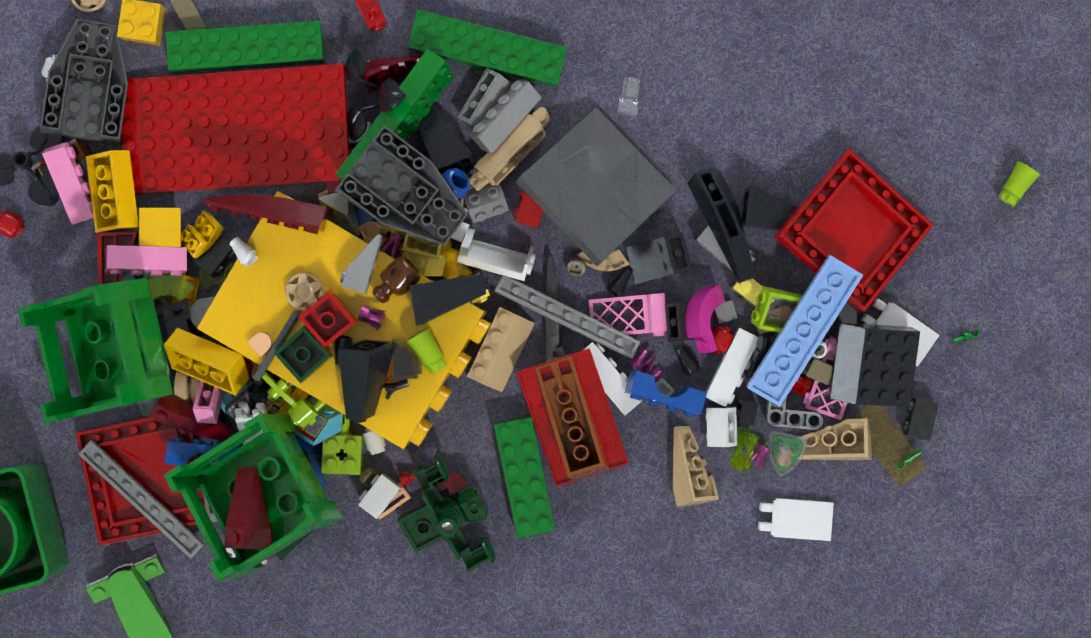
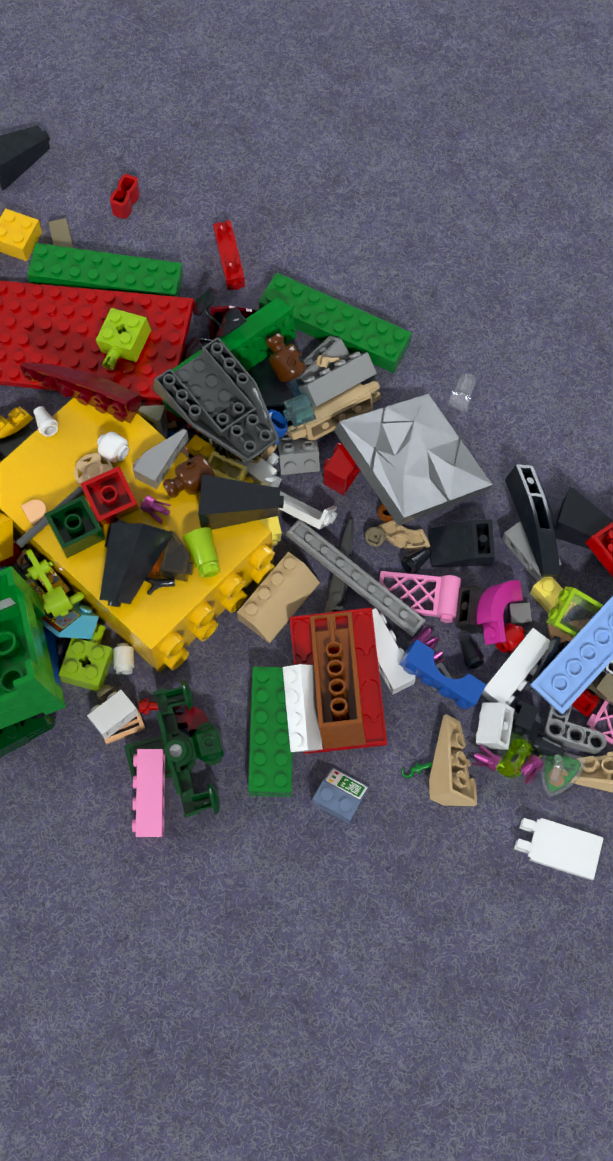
camera: 15 degrees right, 20 degrees down
none -> lime brick [96,308,151,370]
none -> white head [97,431,129,463]
none -> bright pink brick [132,749,165,837]
none -> reddish brown piece [266,333,306,383]
none -> clear light blue brick [283,393,316,428]
none -> white brick [283,664,323,752]
none -> sand blue slope [312,767,370,825]
none -> tan hand [316,355,340,368]
none -> green hand [401,762,433,778]
none -> flat silver piece [471,744,505,772]
none -> black cone [533,734,566,759]

